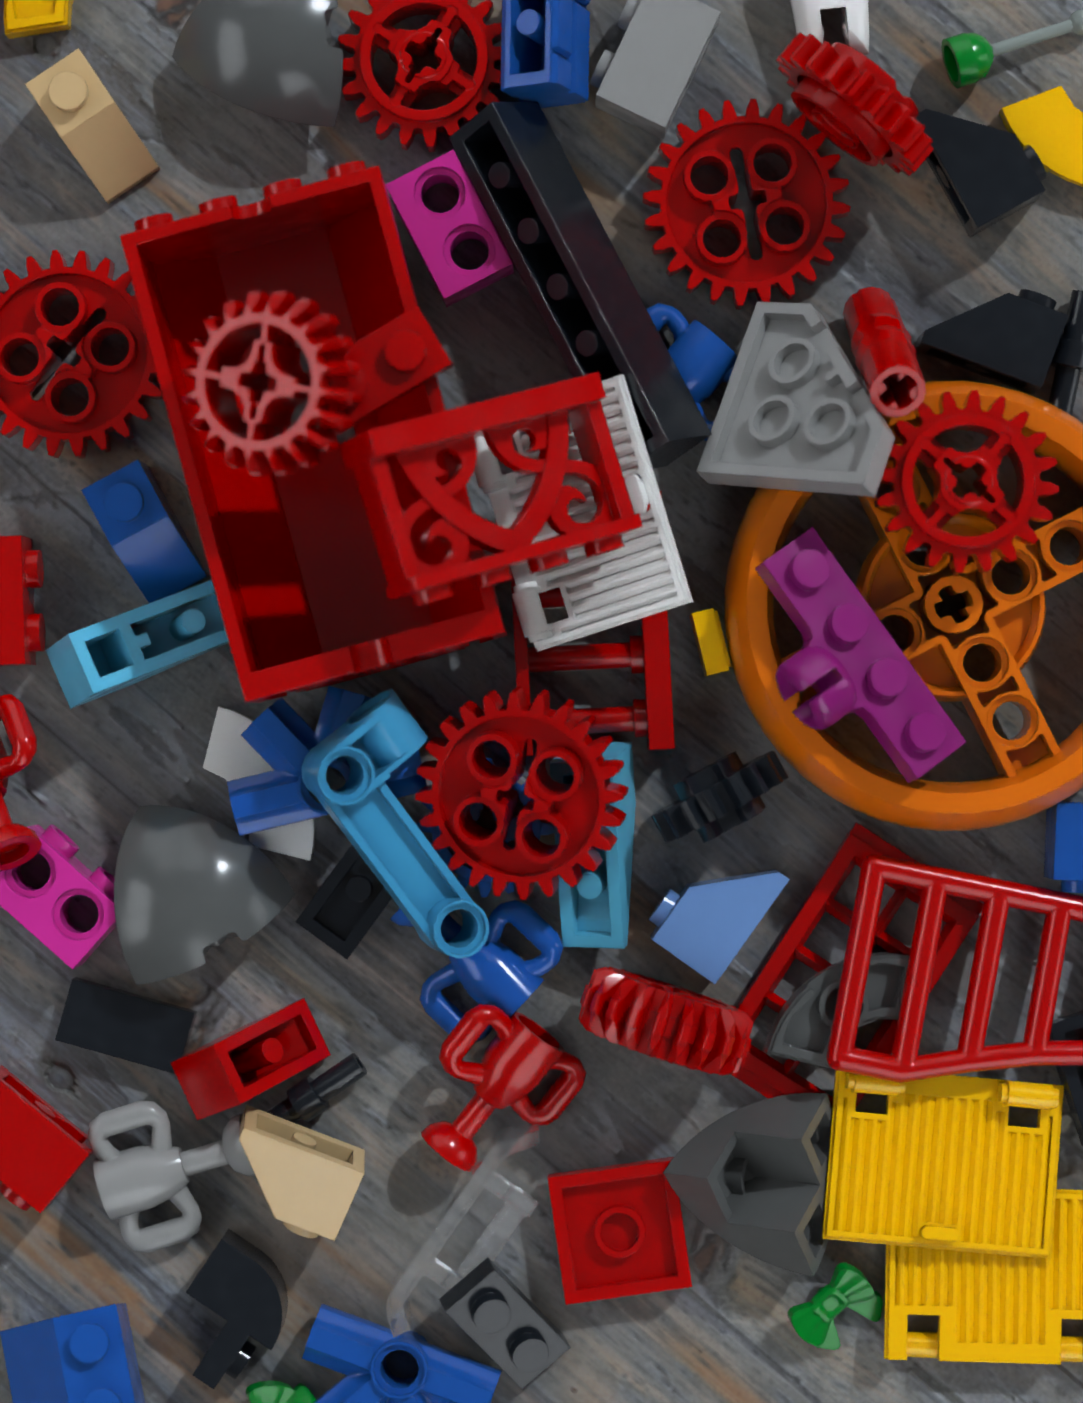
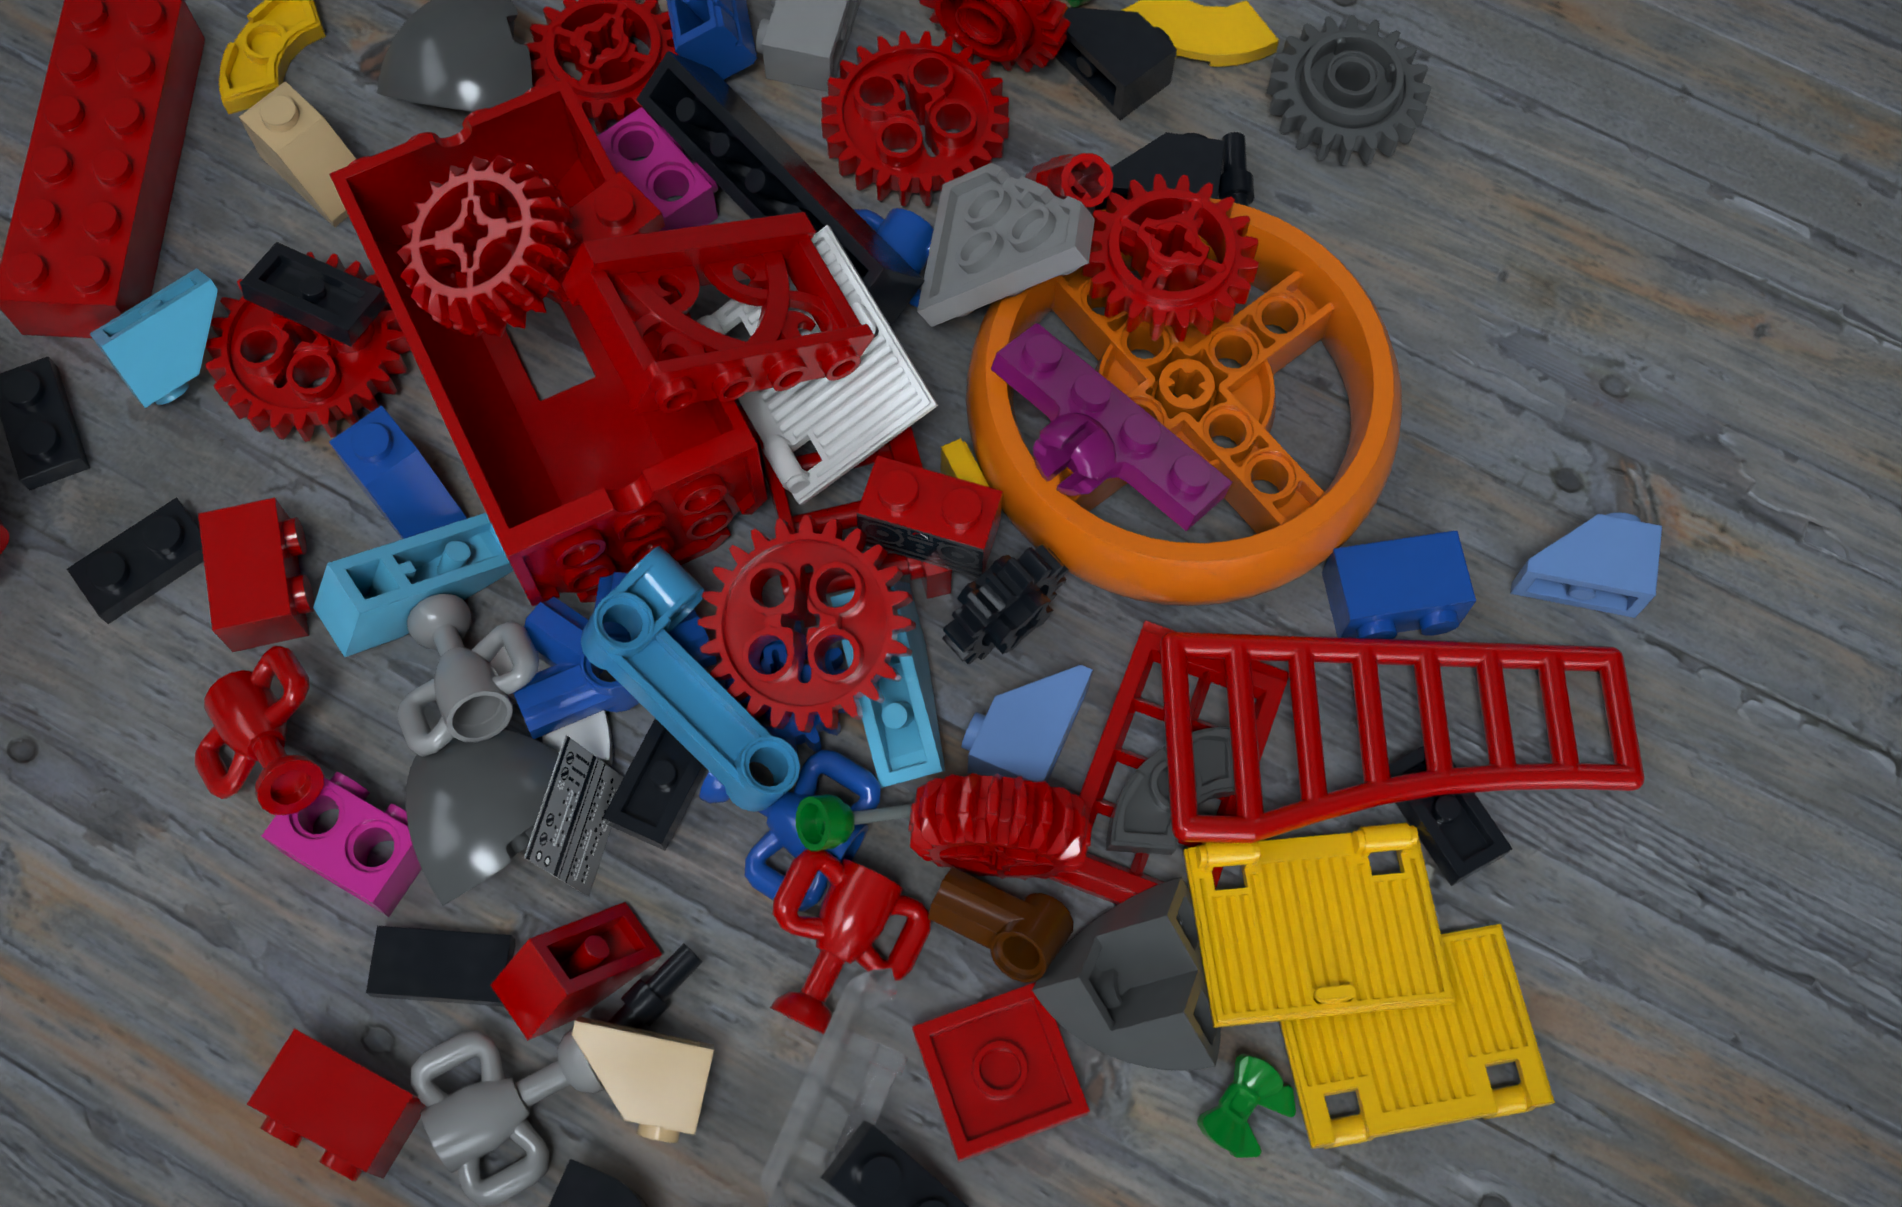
camera: 10 degrees left, 20 degrees down
none -> black plate [240,242,386,347]
none -> light grey piece [397,594,539,757]
none -> light grey sticker [524,735,624,897]
none -> green hinge [795,794,911,851]
none -> red brick [857,455,1003,578]
none -> reddish brown piece [928,867,1073,982]

